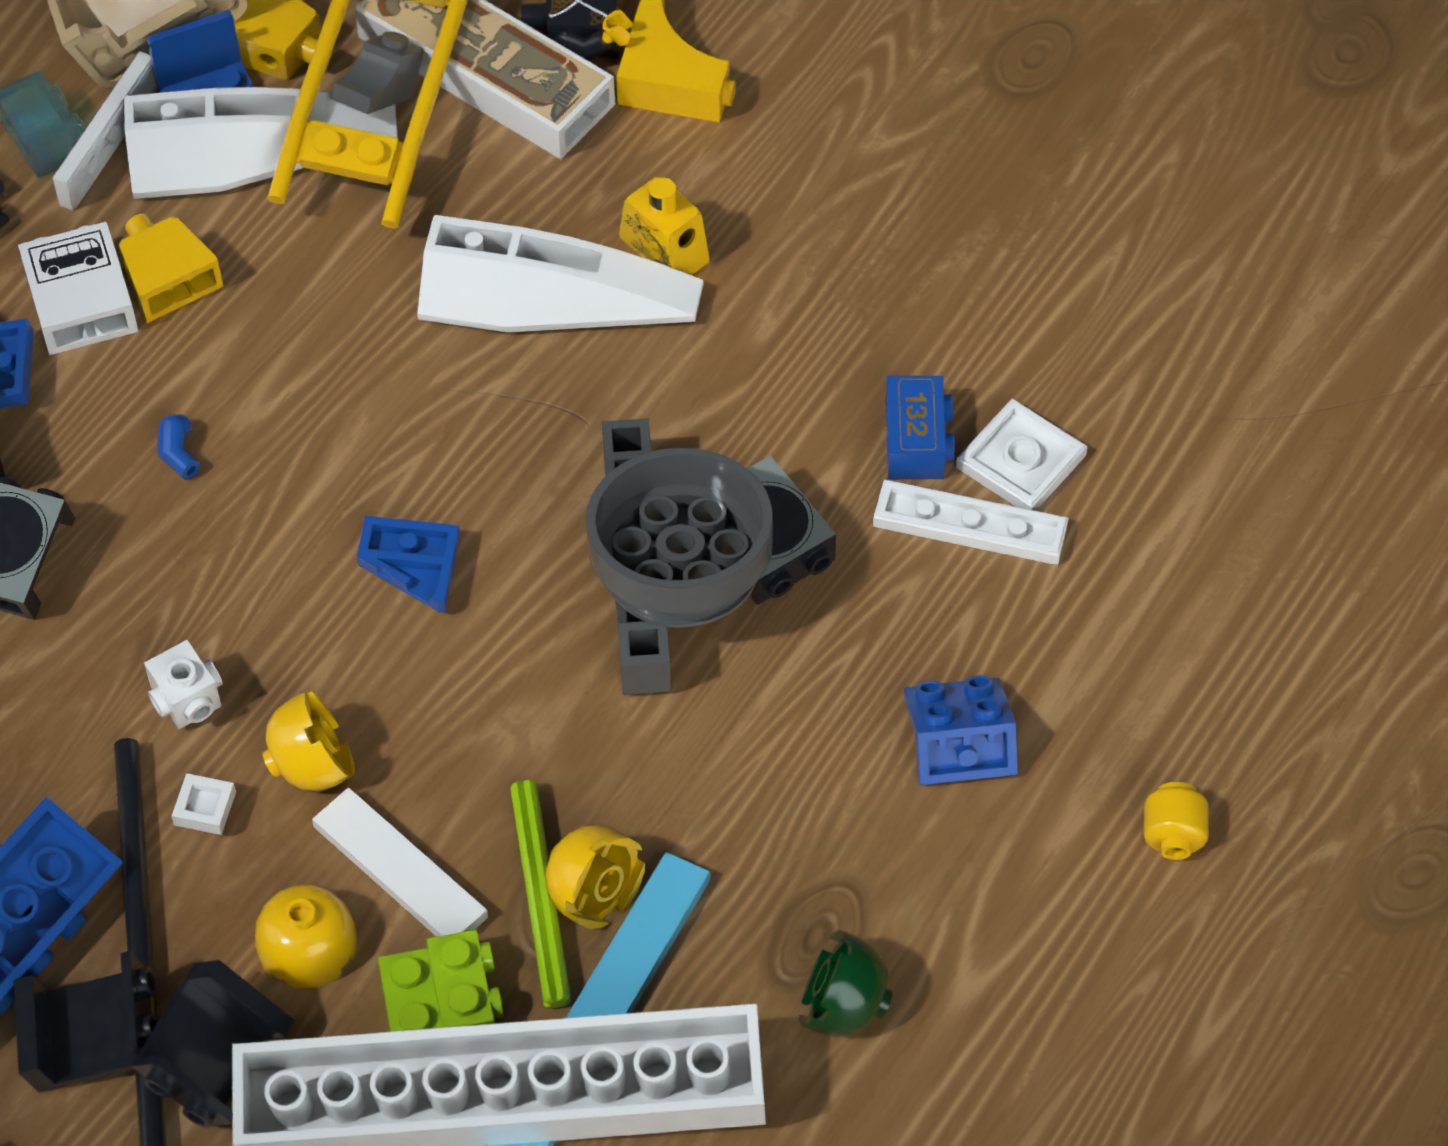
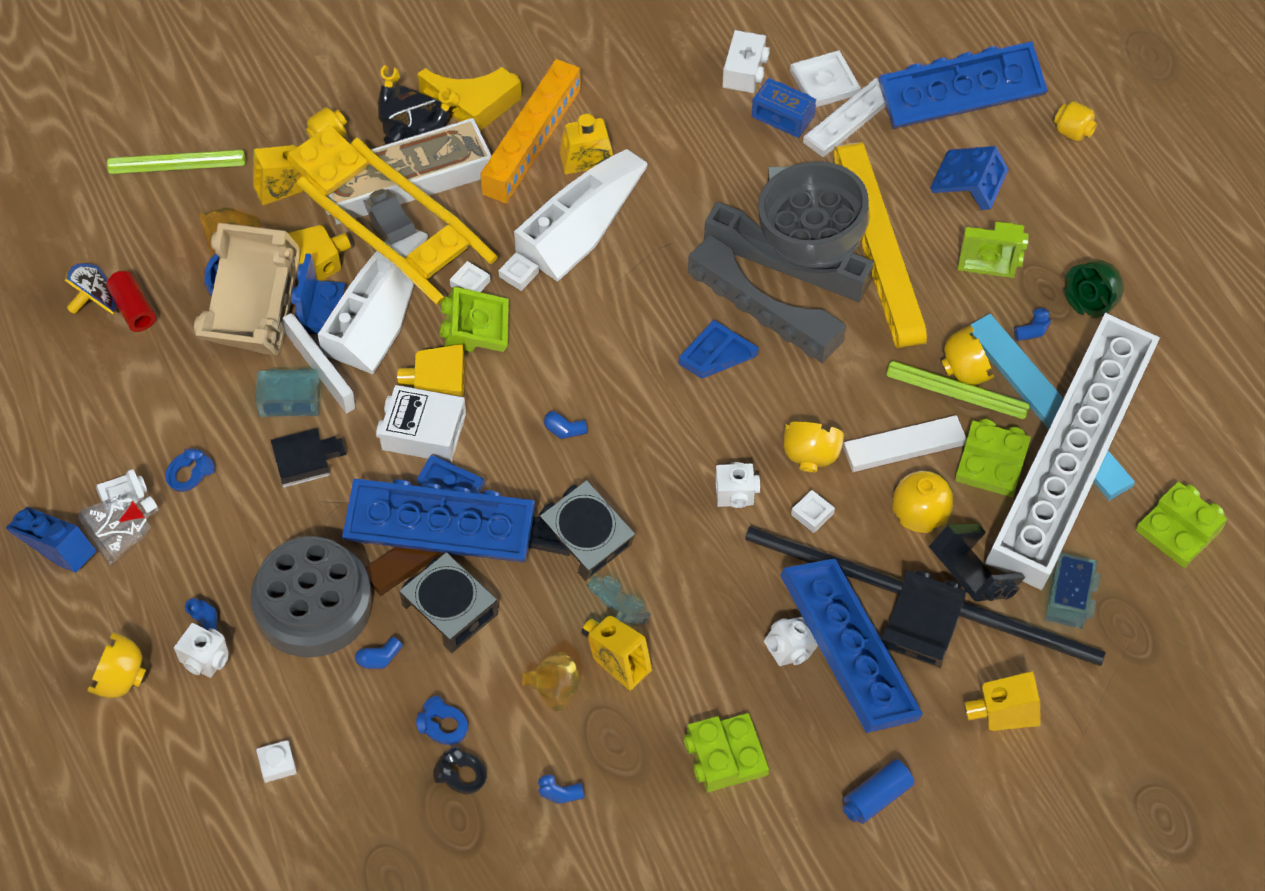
camera: 60 degrees left, 0 degrees up
none -> lime plate [440,287,509,352]
none -> white plate [450,261,490,292]
none -> light orange brick [480,59,581,204]
none -> white plate [499,252,539,291]
none -> dark grey arch [688,235,846,363]
none -> white brick [723,30,770,93]
none -> yellow beam [834,142,927,349]
none -> blue plate [878,41,1048,129]
none -> lime plate [957,222,1029,278]
none -> blue arm [1014,308,1051,341]

